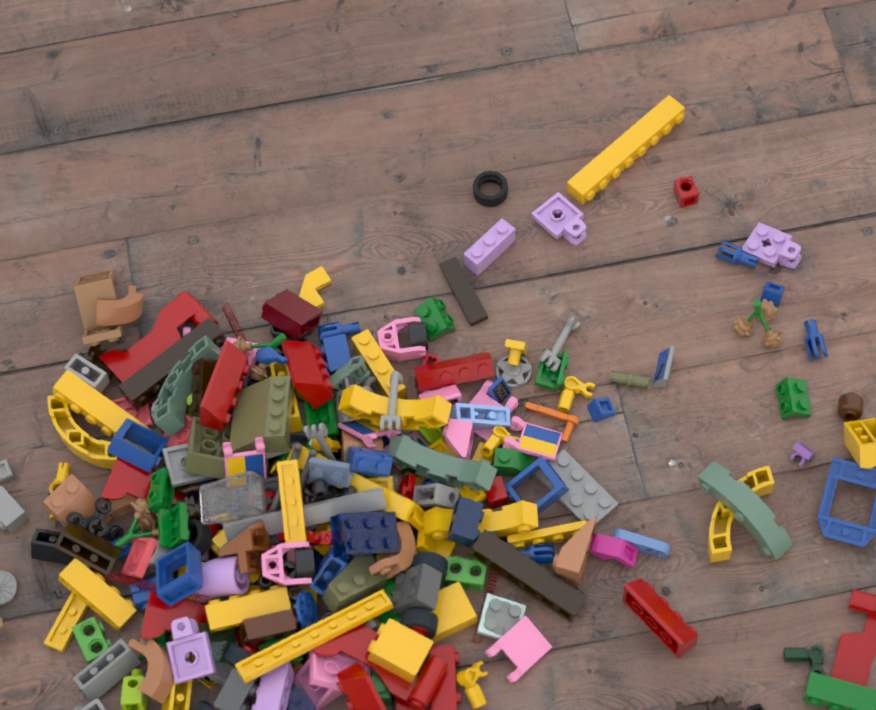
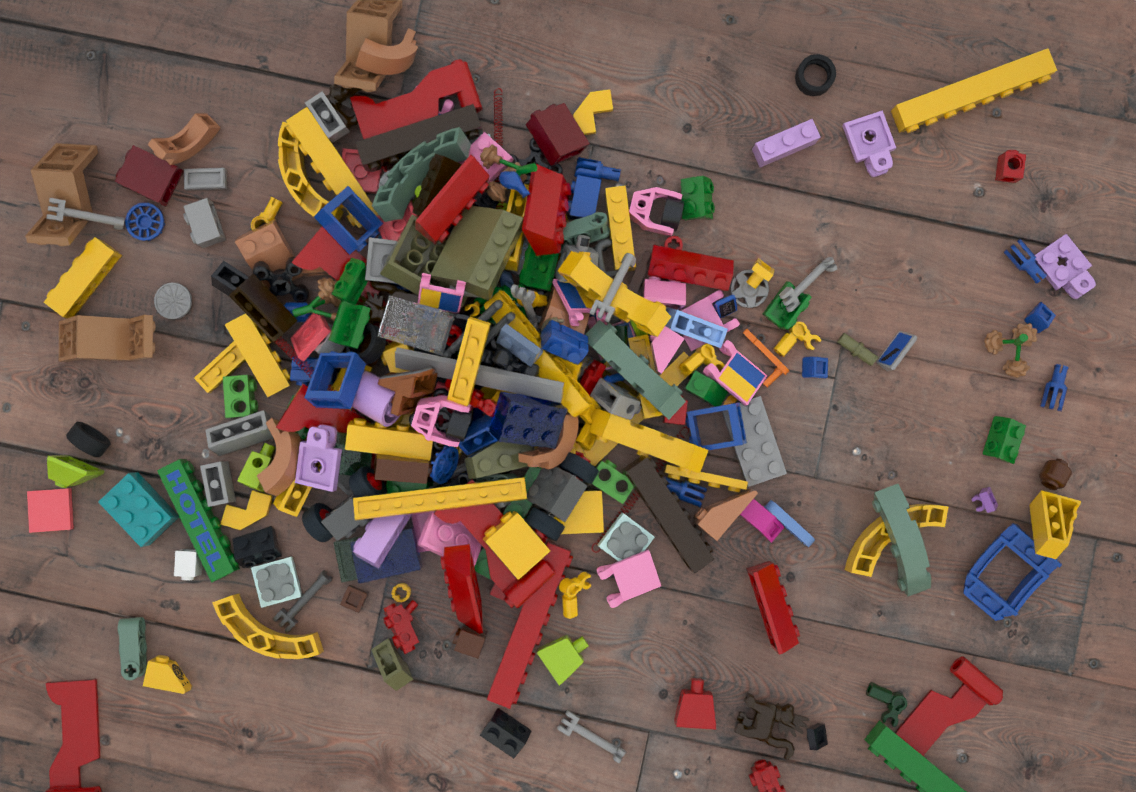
camera: 15 degrees right, 25 degrees up
dark brown tile [439,257,488,326] -> none
dark blue brick [446,496,484,547] -> none

